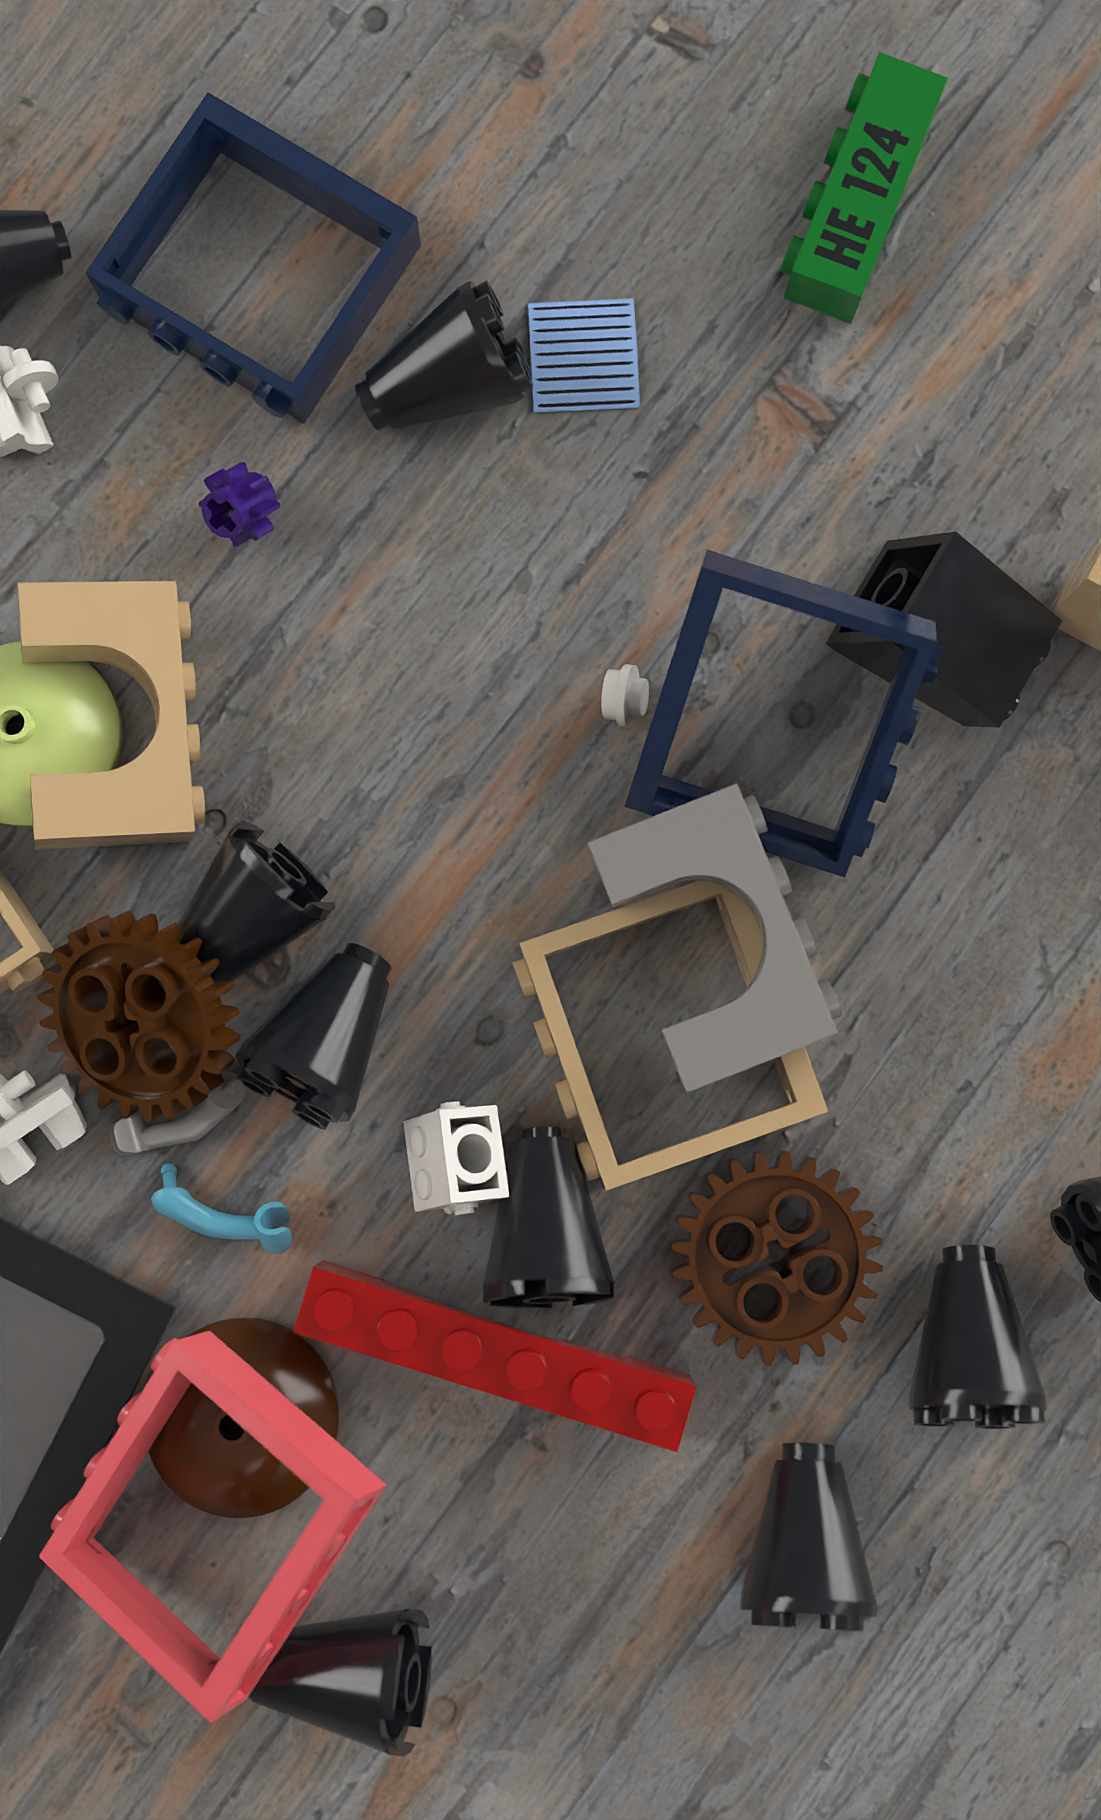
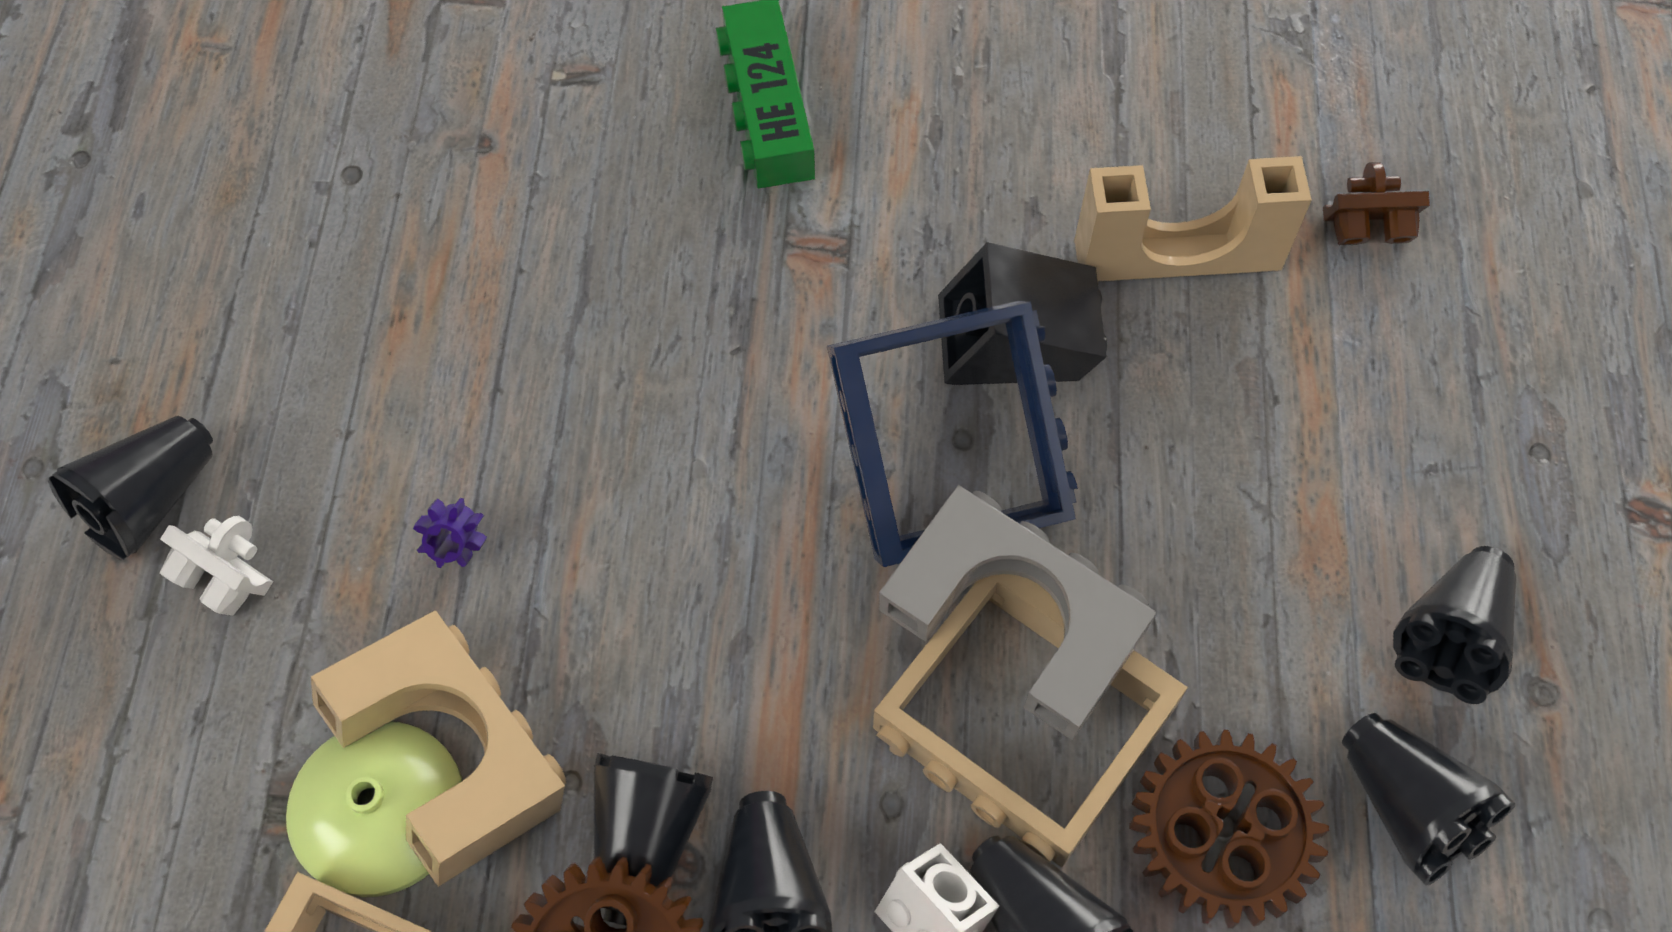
camera: 30 degrees left, 20 degrees down
dark blue window [86,92,421,423] -> none
black cone [355,281,533,431] -> none
light blue sticker [528,298,640,413] -> none
white plate [601,664,649,728] -> none

